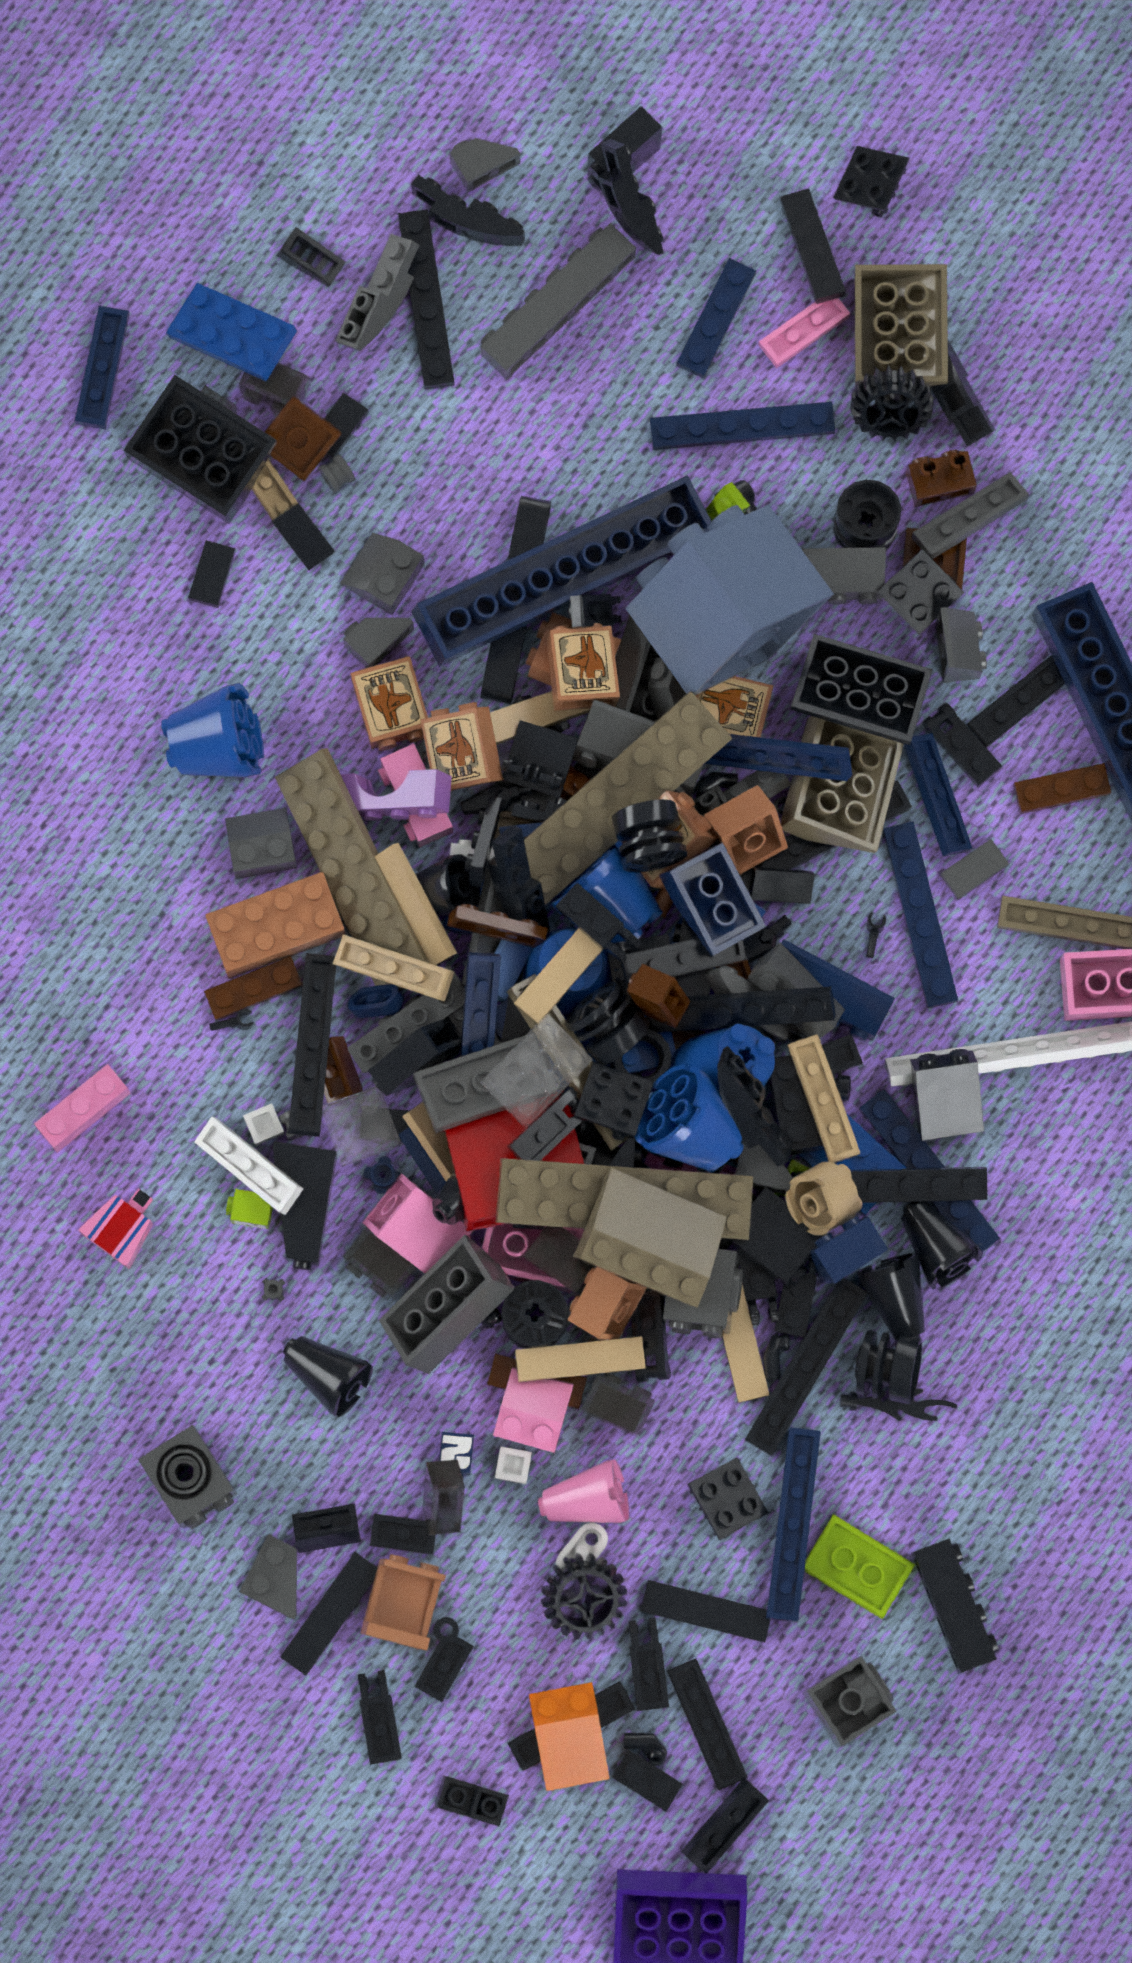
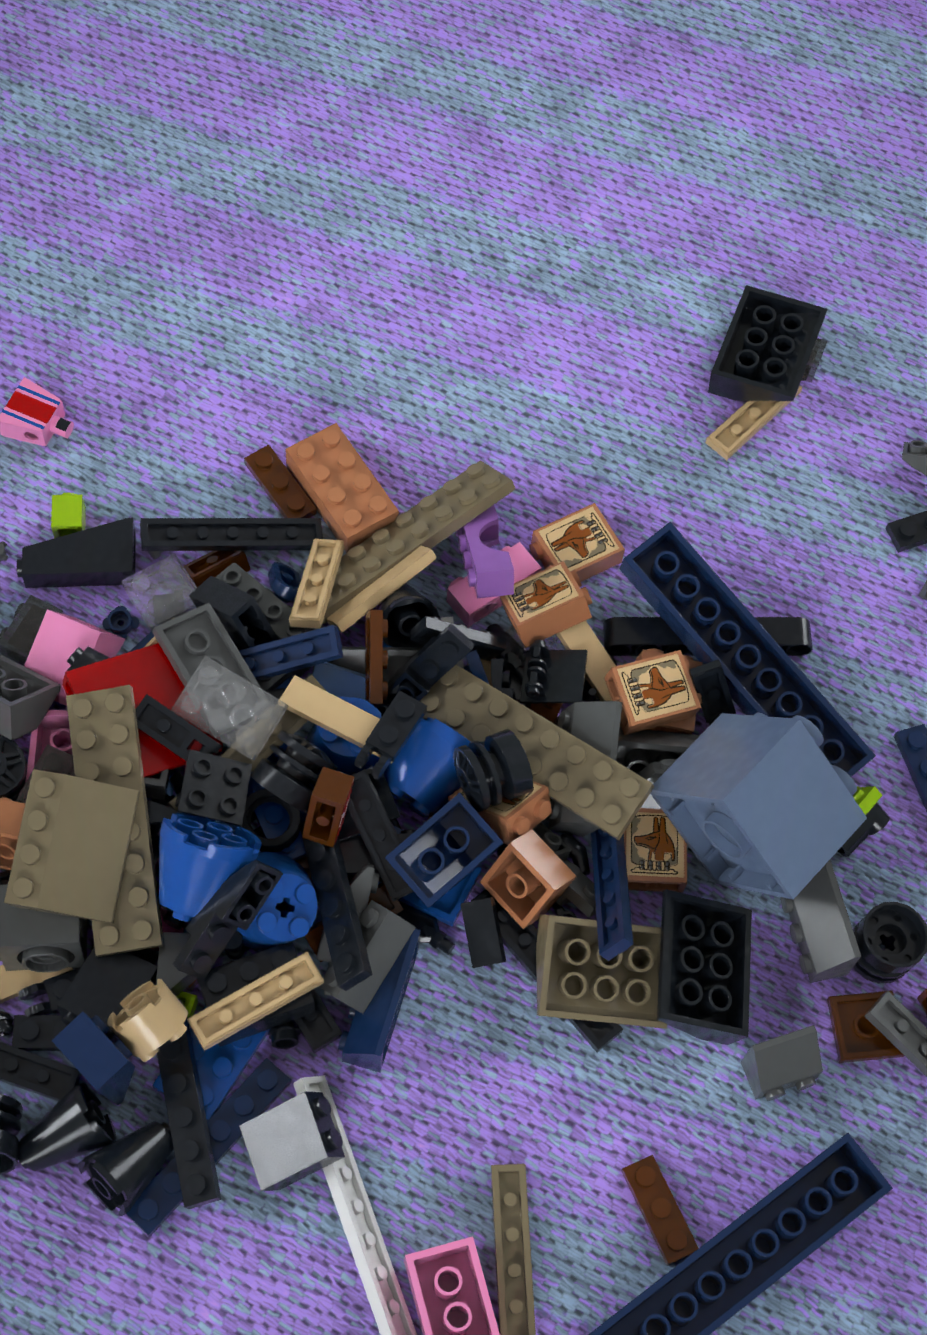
camera: 75 degrees right, 15 degrees down
bright pink brick [34,1064,131,1153] -> none
dark blue plate [75,305,130,430] -> none
blue cone [161,683,264,777] -> none
blue plate [166,283,297,381] -> none
black tile [188,540,236,608] -> none
white plate [194,1117,303,1215] -> none
black hand [209,1009,254,1031] -> none
dark grey slope [225,808,297,879] -> none
clear smoke brick [239,363,311,415] -> none
white plate [243,1103,285,1146] -> none
reddish brown tile [265,395,342,482] -> none
black slope [271,503,335,570] -> none
dark grey wheel [318,454,355,493] -> none
black tile [324,393,369,460] -> none
dark grey slope [340,532,425,615] -> none
dark grey slope [343,618,414,668] -> none
black hand [866,912,886,958] -> none
black hinge [877,549,964,635] -> none
dark blue plate [883,821,958,1009] -> none
dark blue plate [904,733,973,856] -> none
black plate [922,702,1002,788] -> none
dark grey tile [940,839,1009,900] -> none
black tile [967,655,1065,748] -> none

